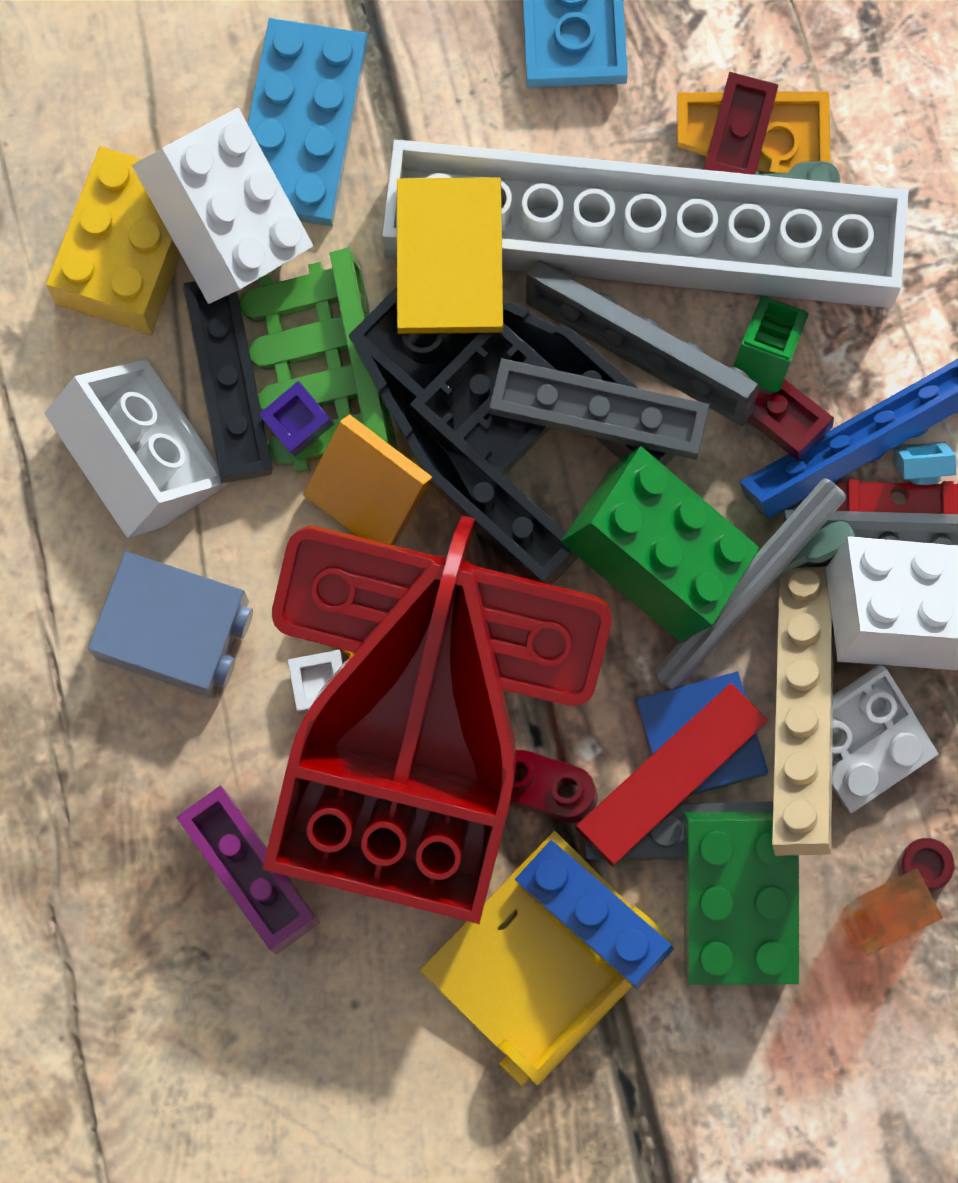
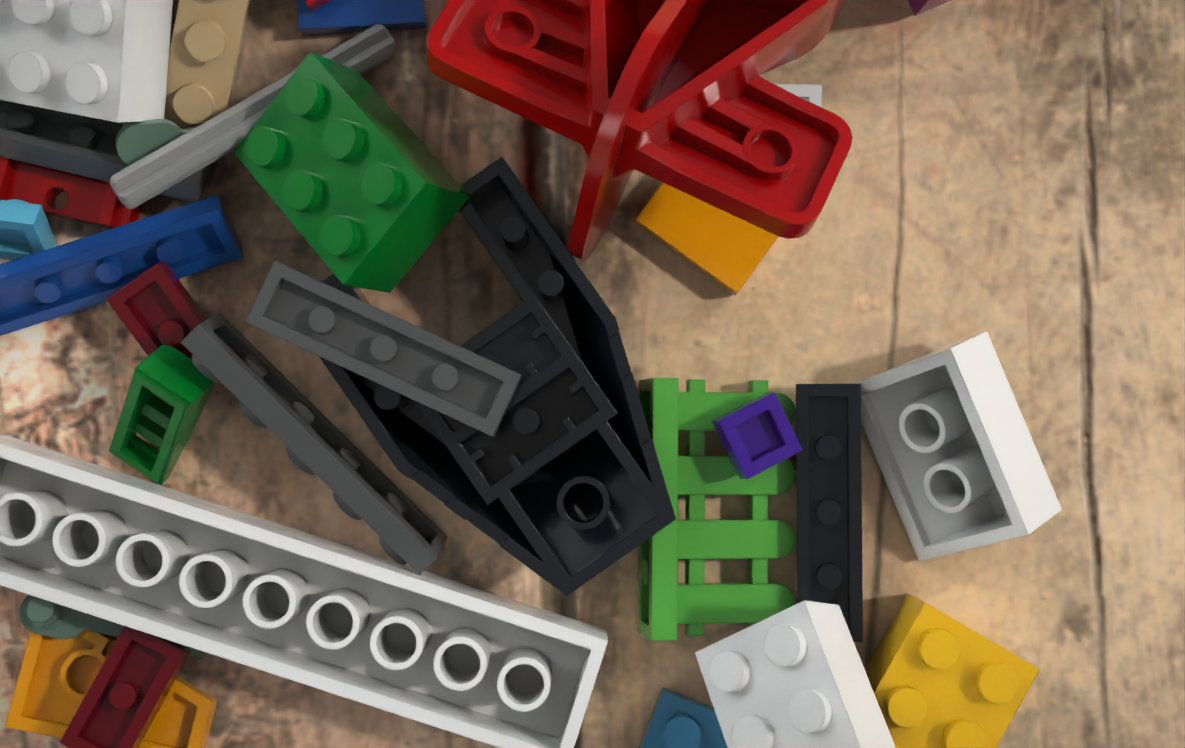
camera: 175 degrees left, 10 degrees up
sand blue brick [88,551,253,699] -> none
light orange tile [303,414,432,546] -> none
yellow tile [397,177,503,334] -> none

